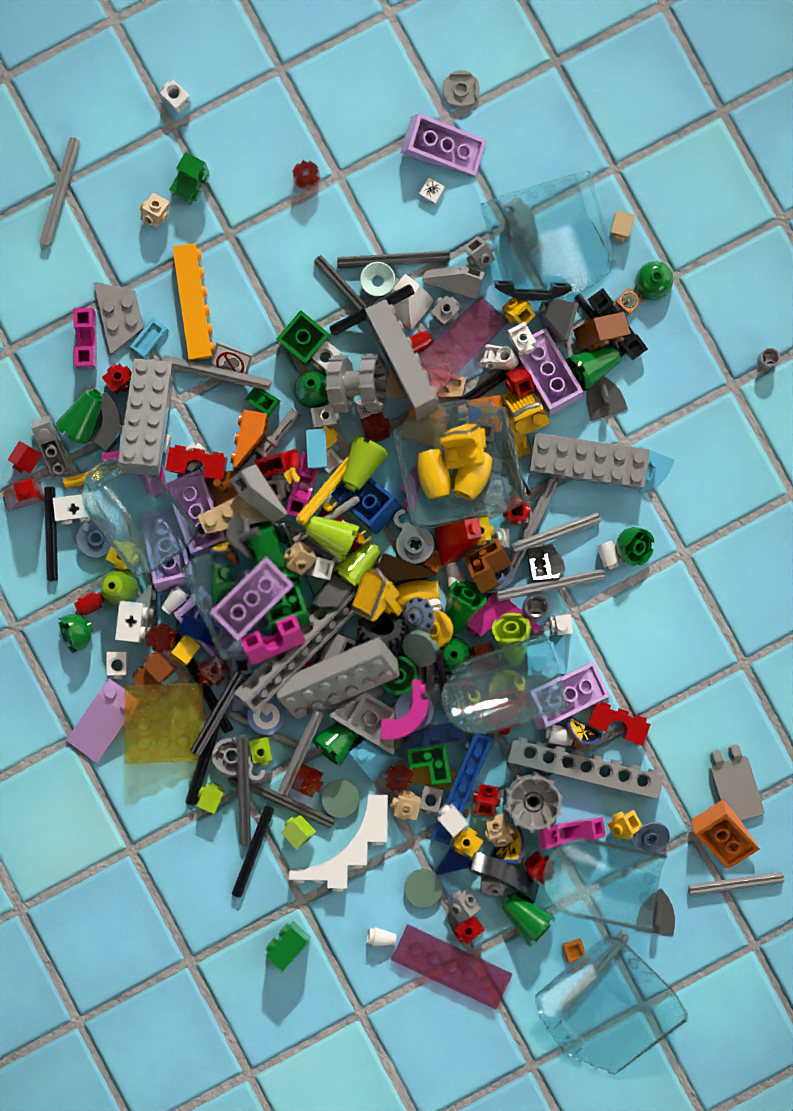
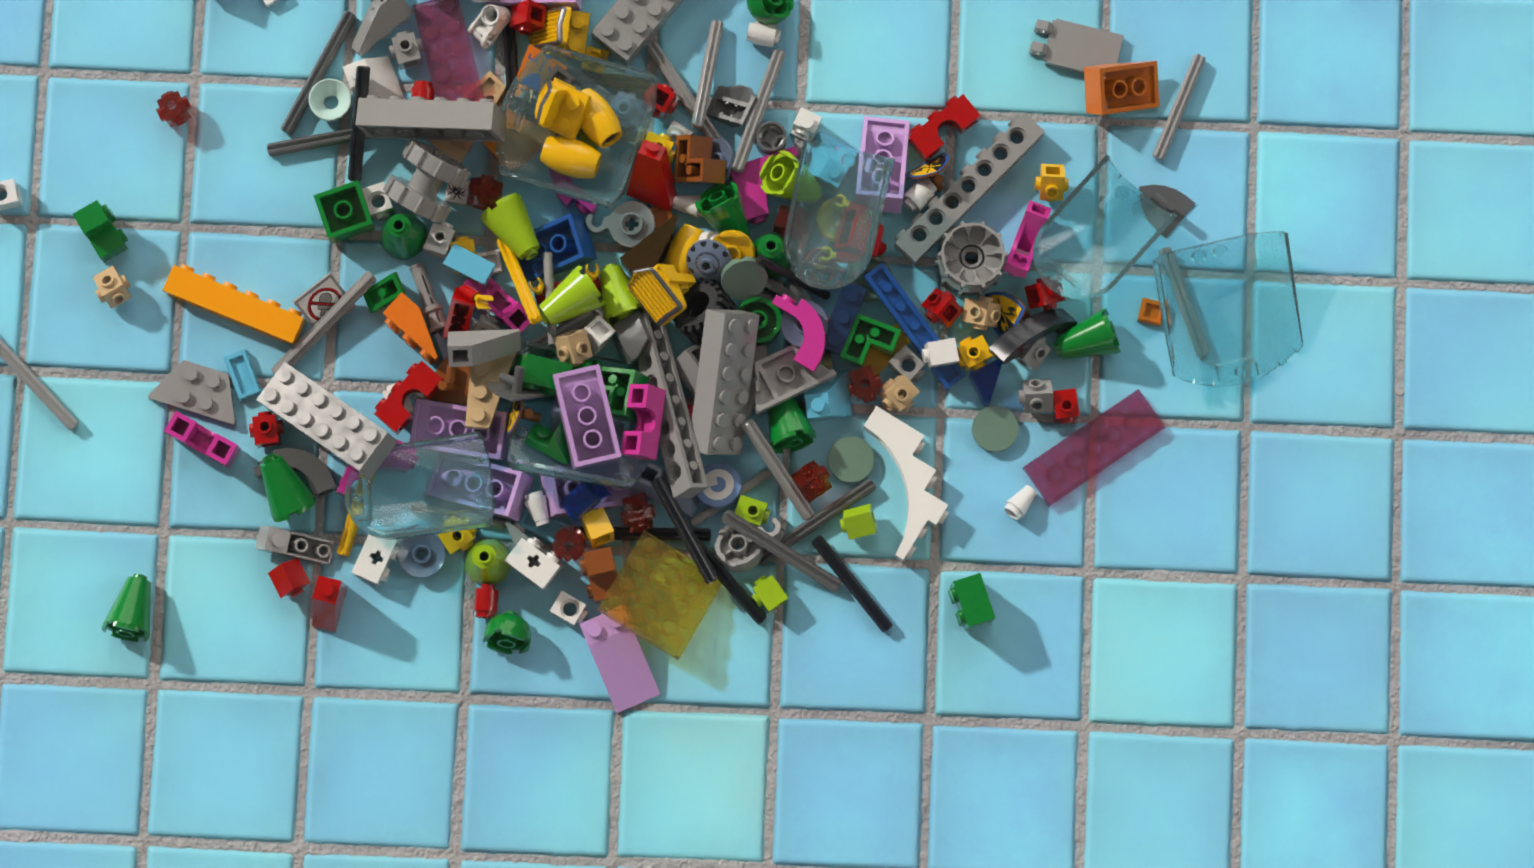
camera: 65 degrees left, 5 degrees down
black axle [44,486,58,581] -> none
sand blue dish [632,822,670,856] -> none

